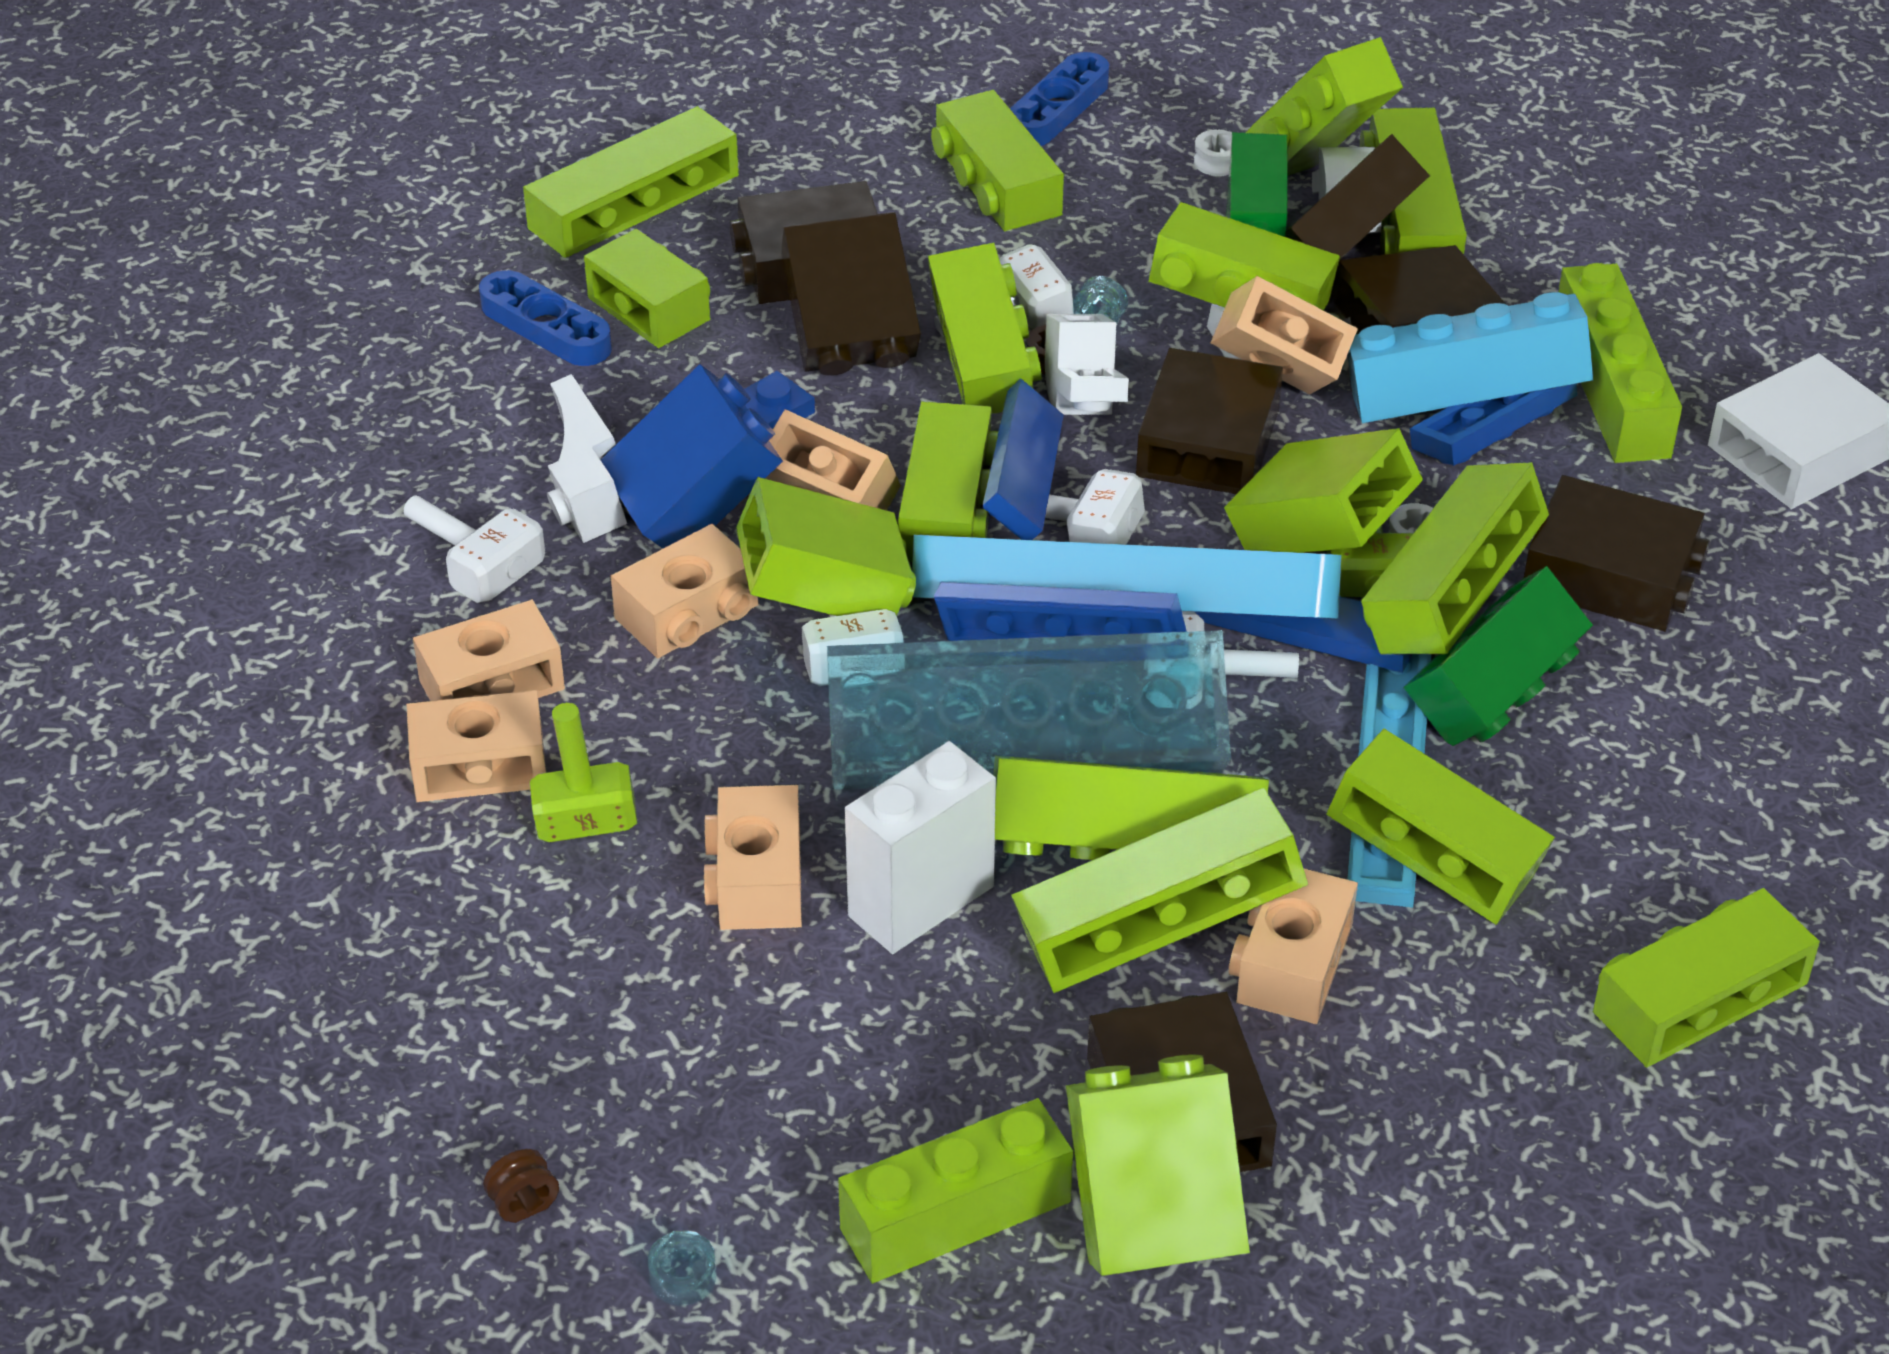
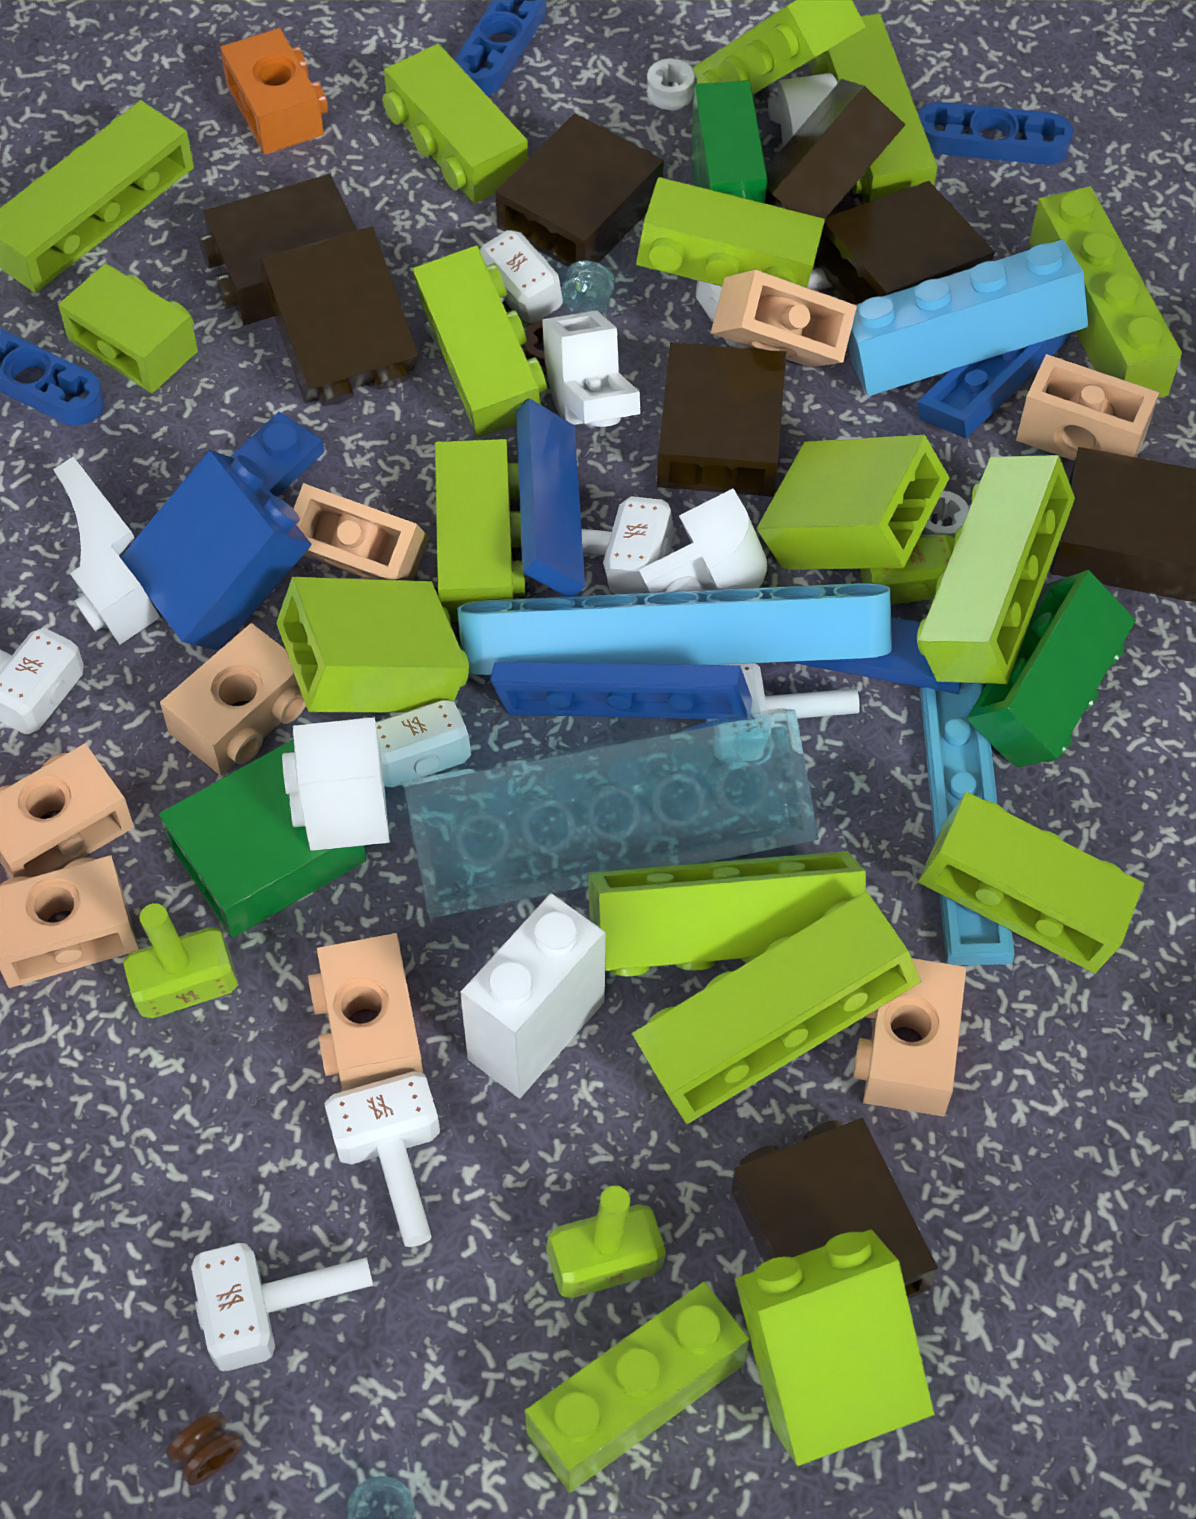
camera: 10 degrees left, 15 degrees up
none -> green brick [159,739,366,938]
none -> white piece [191,1243,373,1371]
none -> orange brick [220,28,328,155]
none -> white brick [282,717,390,851]
none -> white piece [324,1071,440,1247]
none -> dark brown brick [495,113,664,277]
none -> lime piece [546,1186,666,1298]
none -> white brick [639,489,767,593]
none -> blue beam [918,102,1073,165]
none -> light nougat brick [1016,354,1159,461]

